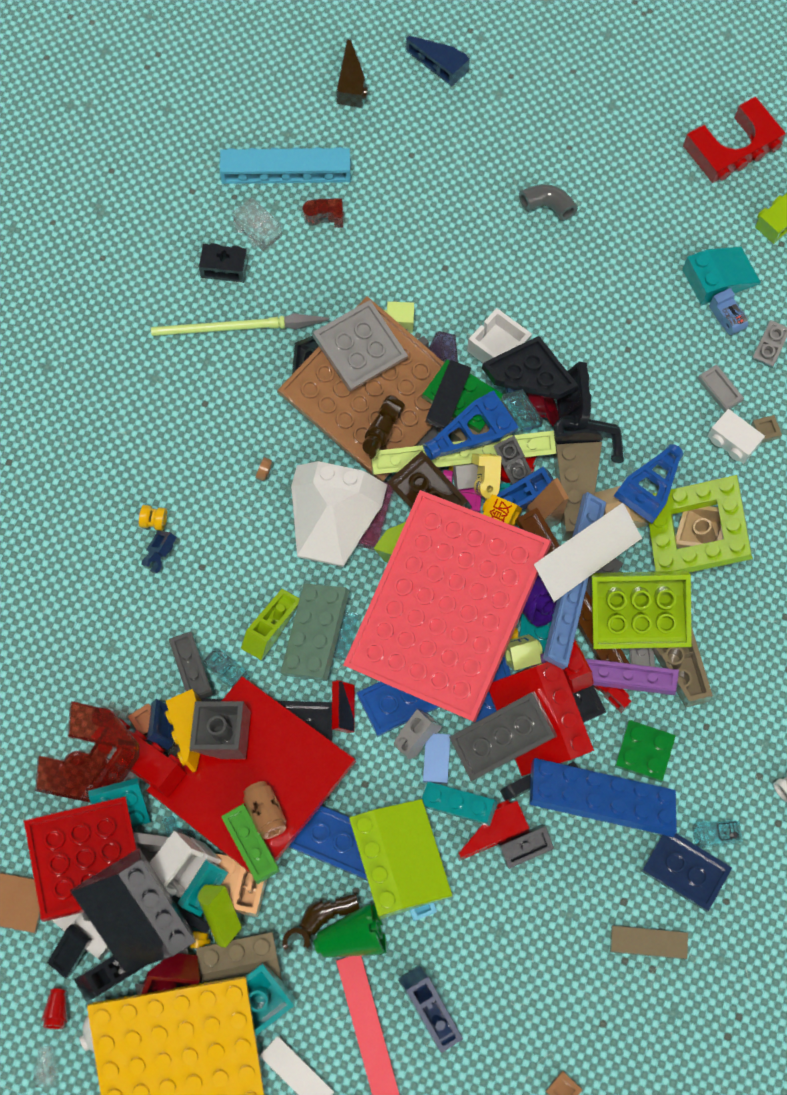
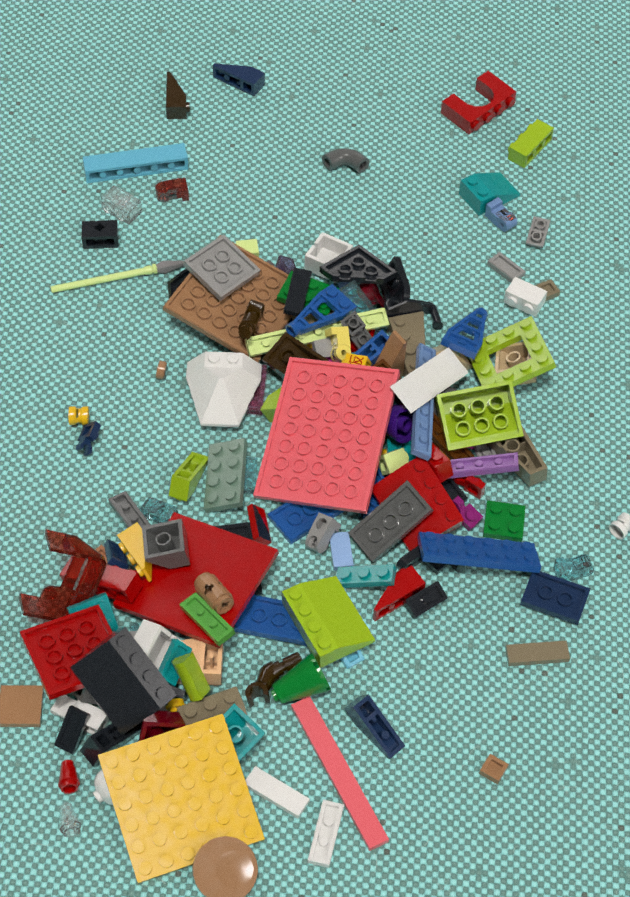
camera: 10 degrees left, 15 degrees down
none -> magenta plate [452,496,483,531]

